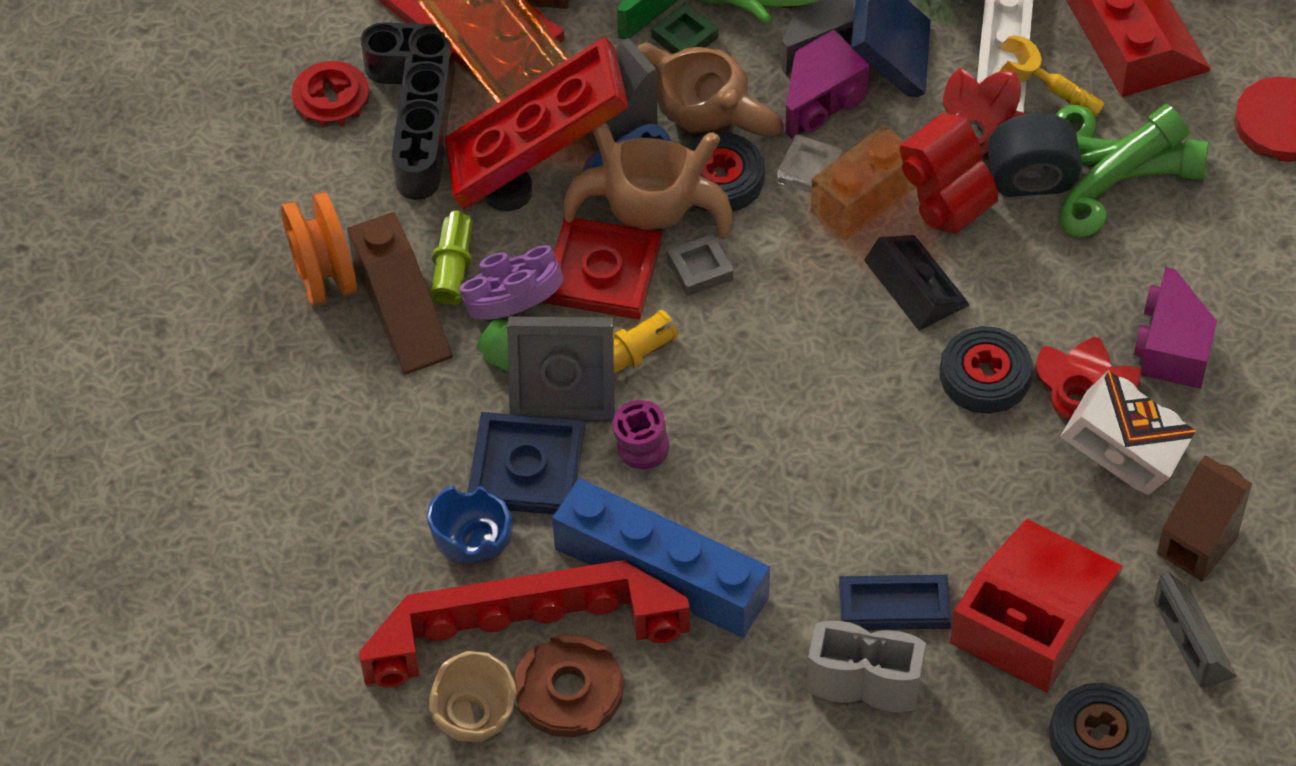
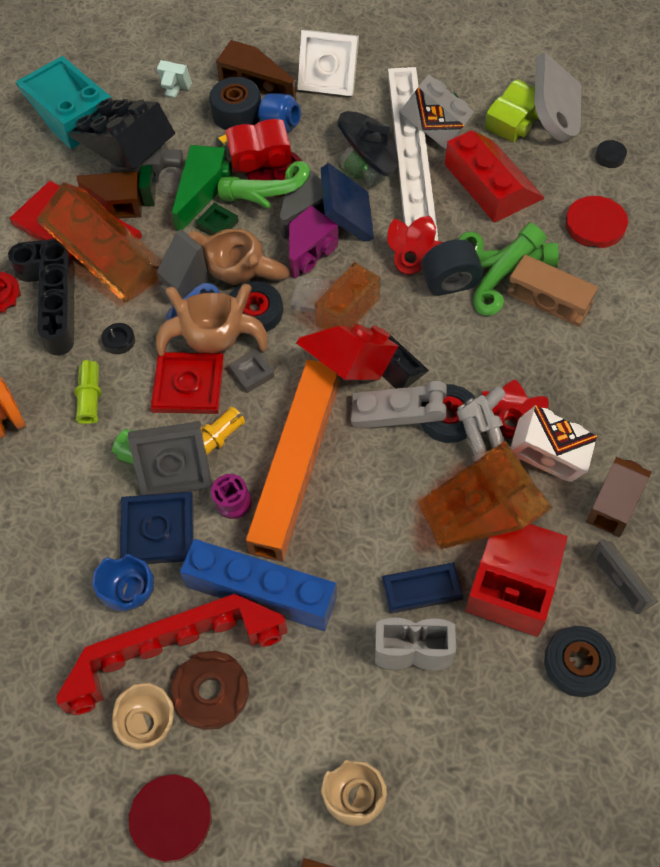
camera: 10 degrees left, 5 degrees up
reddish brown slope [347,212,453,375] -> none
red tile [445,37,629,210] -> none
medium lavender tile [459,245,564,320] -> none
red brick [900,113,998,234] -> none
yellow piece [999,35,1104,117] -> none
magenta slope [1134,267,1217,389] -> none
none -> orange brick [246,359,340,562]
none -> red slope [296,324,398,380]
none -> light grey plate [351,381,447,428]
none -> clear orange slope [418,441,552,549]
none -> light grey piece [457,386,511,471]
none -> medium nougat piece [507,255,599,327]

